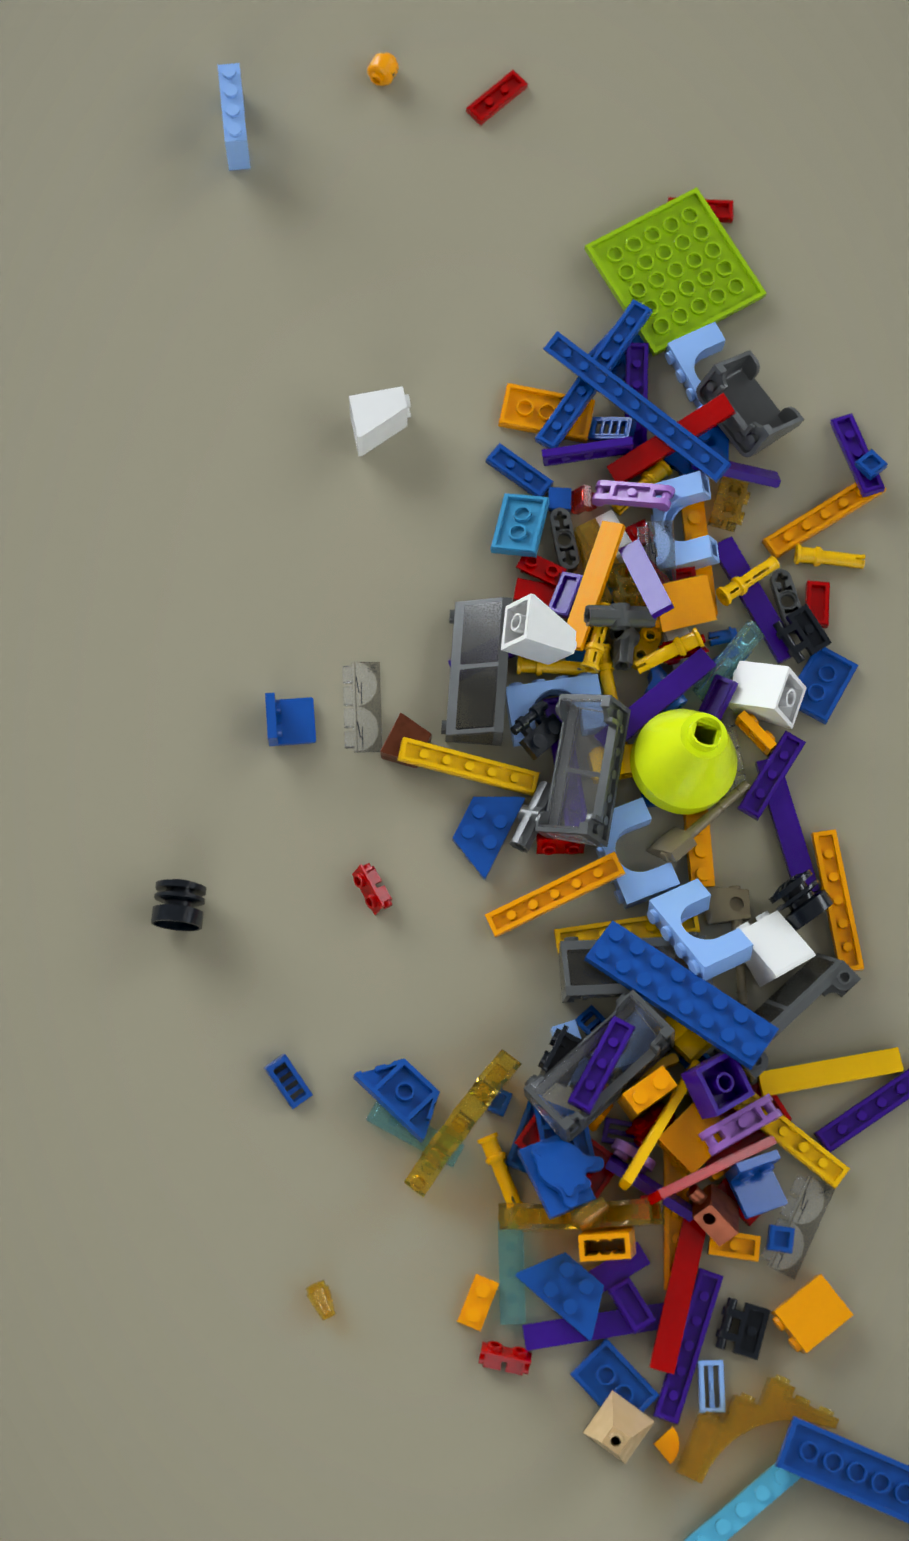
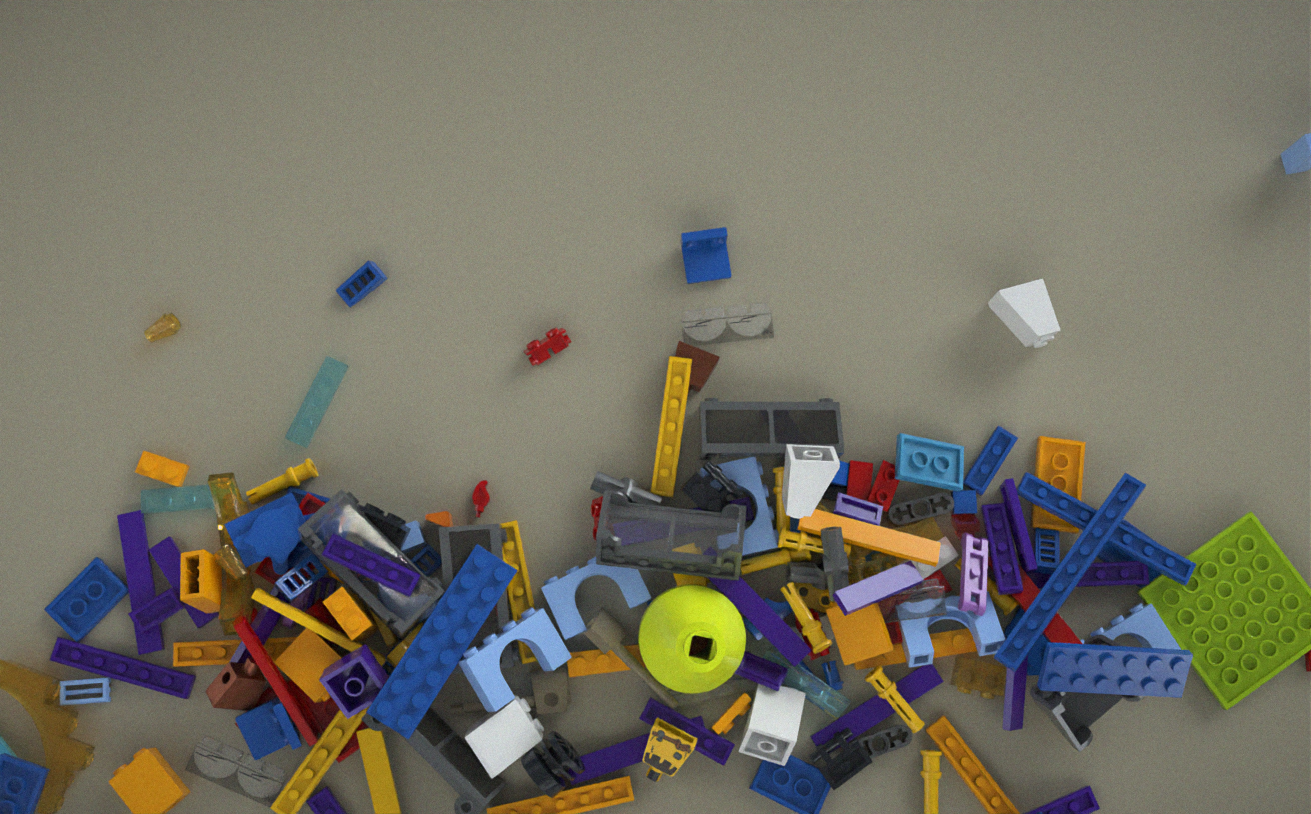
camera: 85 degrees right, 5 degrees up
black wheel [151,879,207,931] -> none
blue wing [353,1058,440,1143] -> none
clear yellow arch [404,1049,522,1197] -> none
blue wing [452,797,525,880] -> none
red hinge [478,1341,532,1376] -> none
blue tile [481,1084,513,1117] -> none
light orange plate [485,851,626,937] -> none
blue wing [515,1252,604,1341] -> none
tan slope [583,1390,655,1464] -> none
red tile [649,1218,706,1375] -> none
light orange tile [653,1427,679,1464] -> none
medium lavender plate [698,1094,783,1156] -> none
light orange plate [707,1233,761,1262] -> none
black plate [715,1297,771,1360] -> none
blue tile [766,1224,795,1254] -> none
red tile [805,580,830,628] -> none
none -> blue slope [274,554,328,603]
none -> orange slope [425,511,453,527]
none -> red piece [472,480,490,518]
none -> yellow torso [642,717,698,782]
none -> dark purple tile [981,503,1023,595]
none -> blue plate [1037,642,1193,698]

